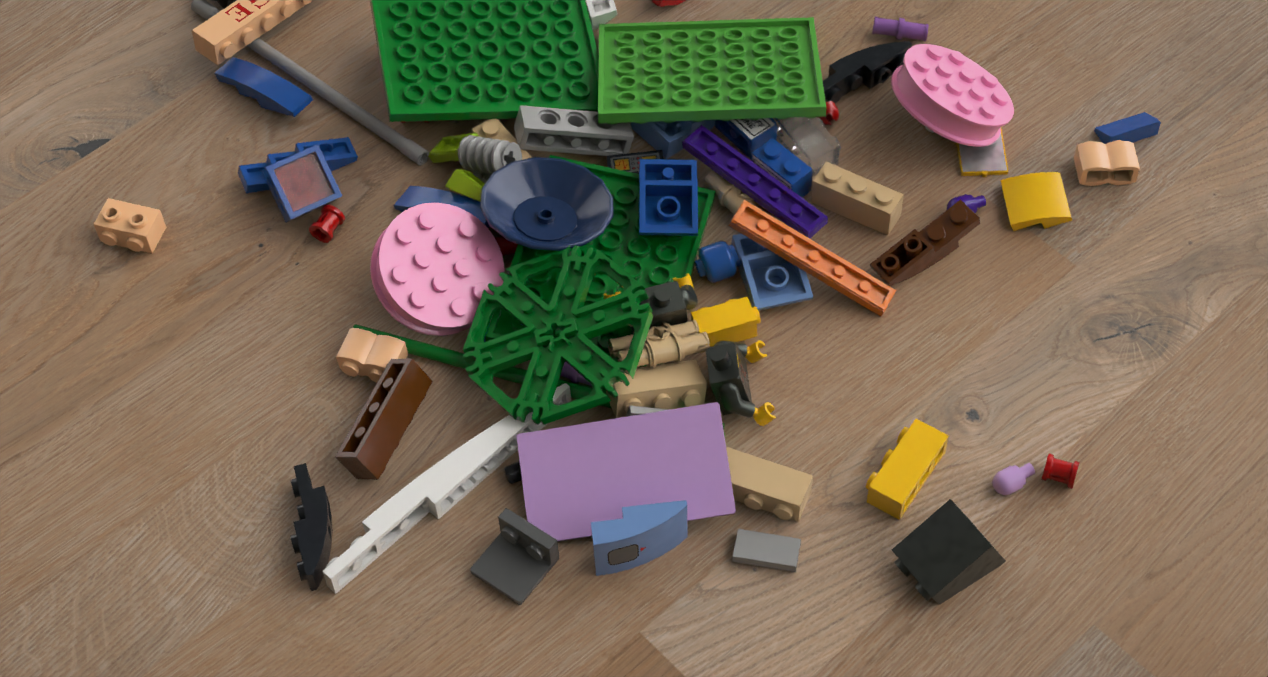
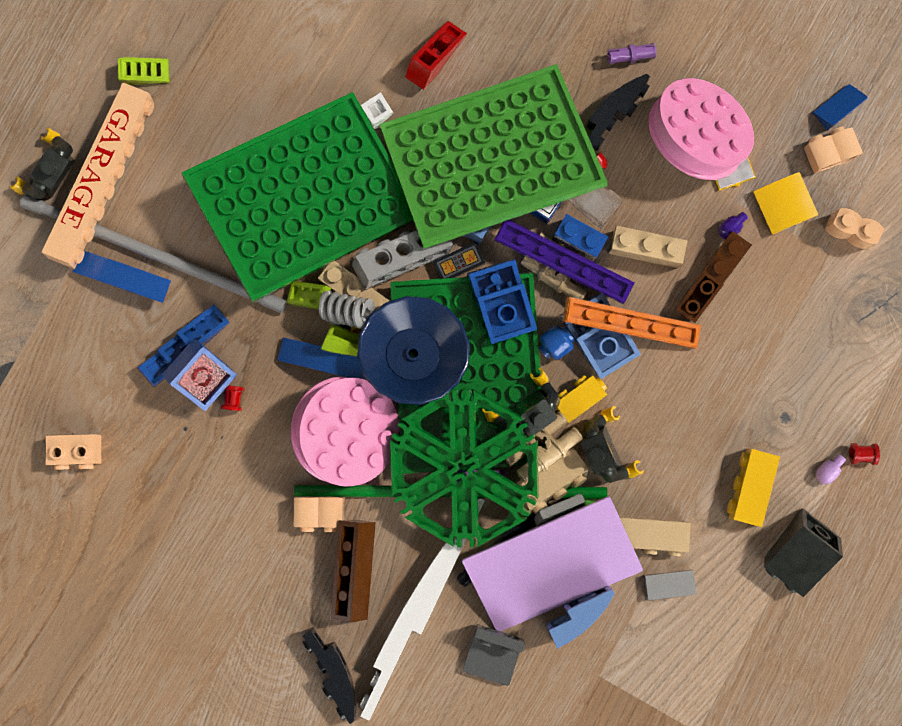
camera: 20 degrees left, 30 degrees up
none -> light nougat brick [825,208,884,249]

